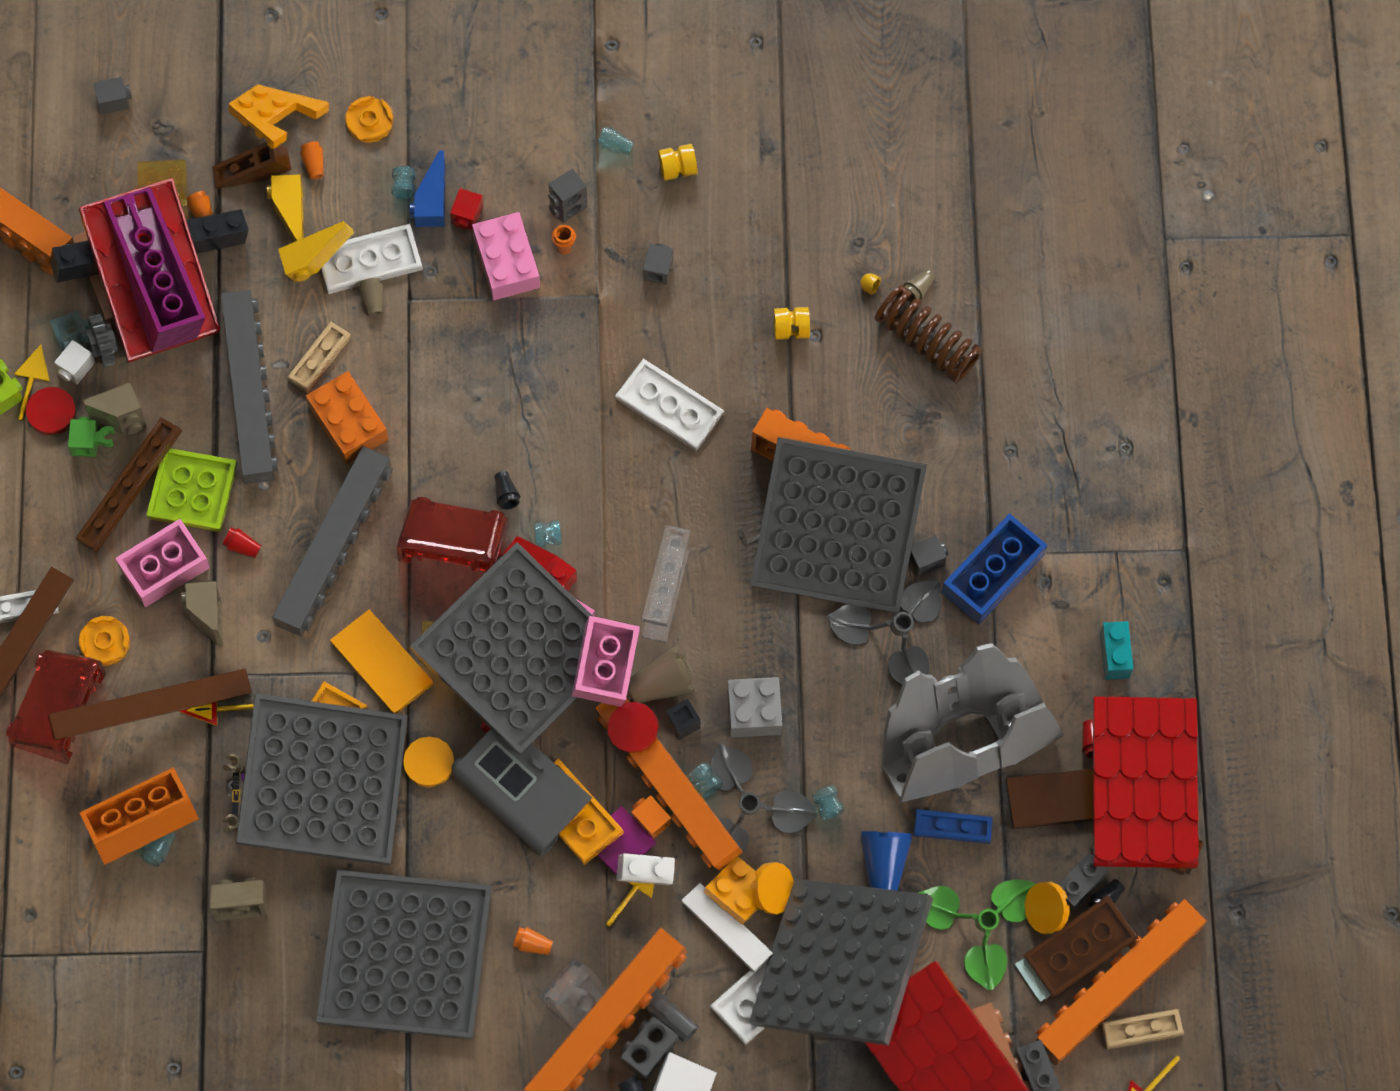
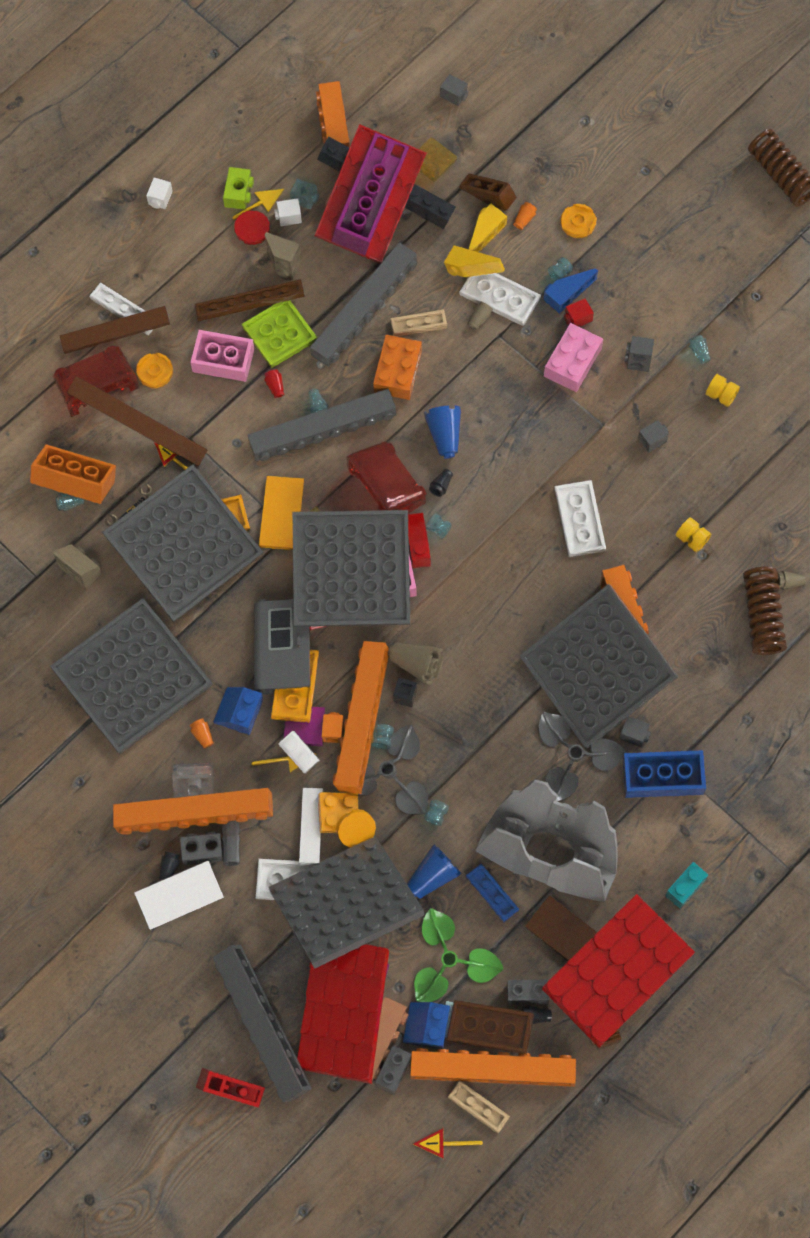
camera: 50 degrees right, 0 degrees up
bright green brick [68,417,115,457] -> none
dark grey gear [86,313,118,368] -> none
dark tan slope [181,581,223,646] -> none
orange cone [186,191,213,218] -> none
light orange wing [228,84,329,149] -> none
light orange tile [403,736,454,788] -> none
orange cone [552,225,576,255] -> none
bright pink brick [571,616,640,707] -> none
red tile [608,702,659,753] -> none
clear fence [642,525,691,643] -> none
light grey brick [727,677,782,738] -> none
yellow hinge [860,273,881,295] -> none
light orange tile [1025,882,1070,934] -> none
none -> blue slope [213,687,263,735]
none -> clear light blue cone [308,389,328,413]
none -> blue slope [403,1002,450,1049]
none -> blue cone [424,405,461,459]

